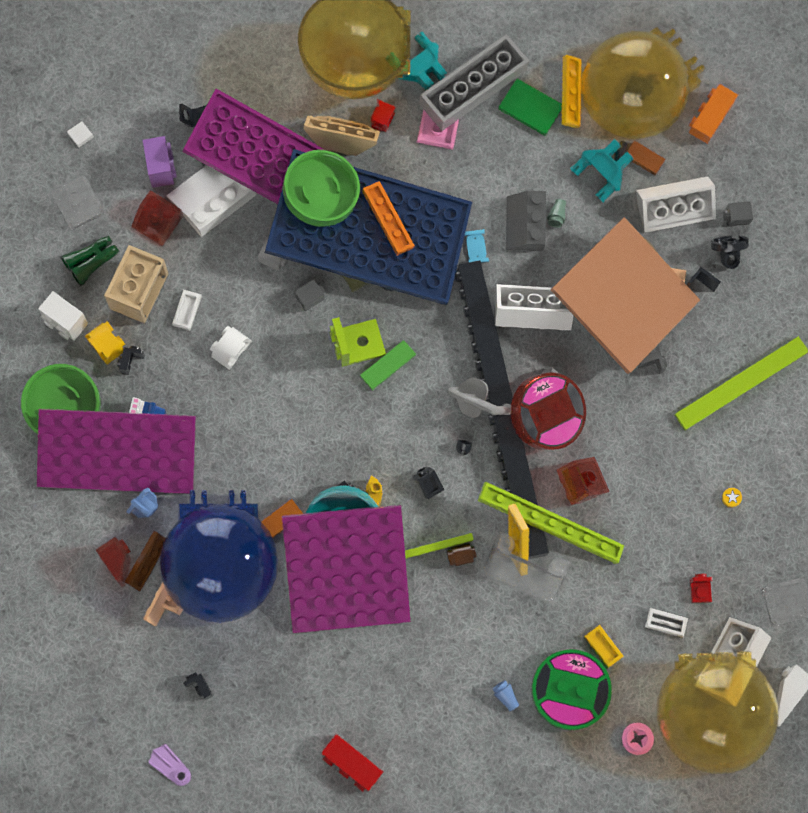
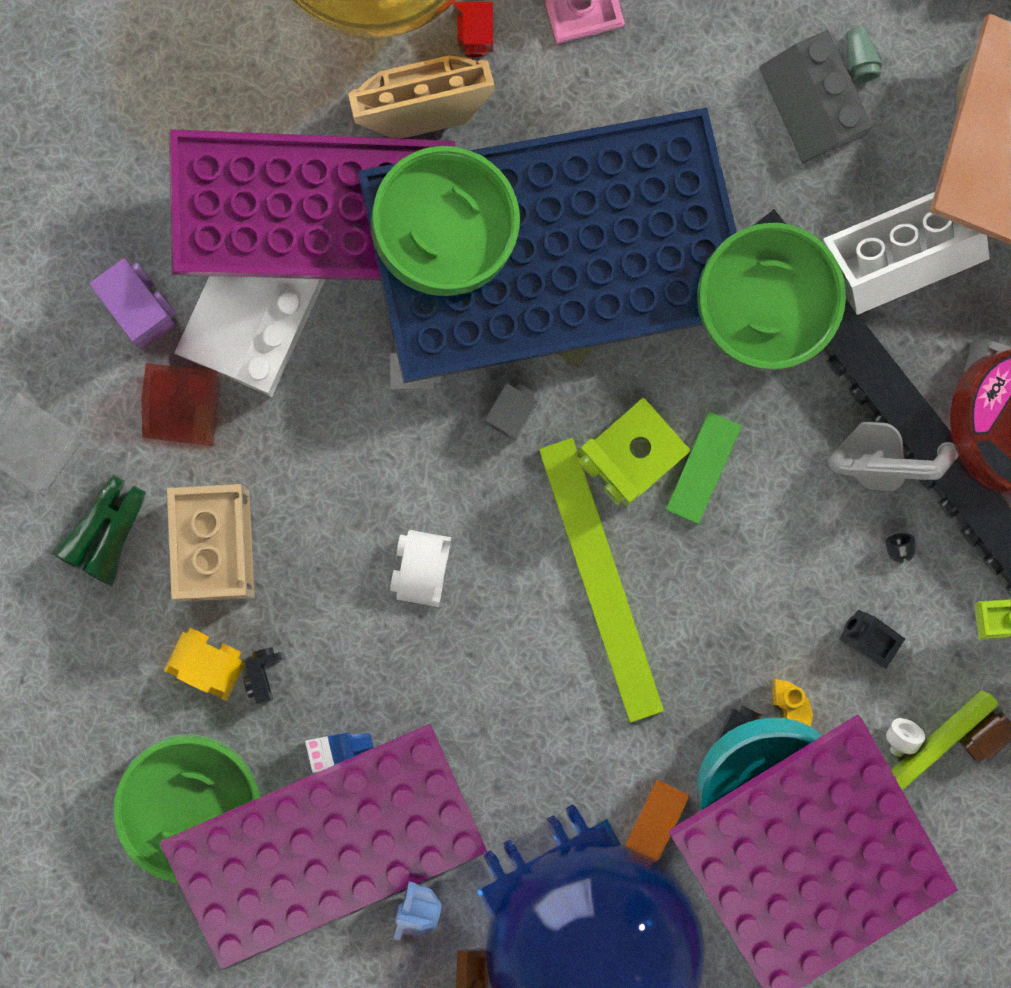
camera: 15 degrees left, 10 degrees up
white brick [38,291,88,341] -> none
white tile [172,289,202,331] -> none
black bracket [179,103,206,127] -> none
orange plate [362,181,414,255] -> none
medium azure piece [465,229,489,263] -> none
none -> lime tile [539,438,664,723]
none -> bright green brick [697,223,846,370]
none -> white tile [886,718,925,757]

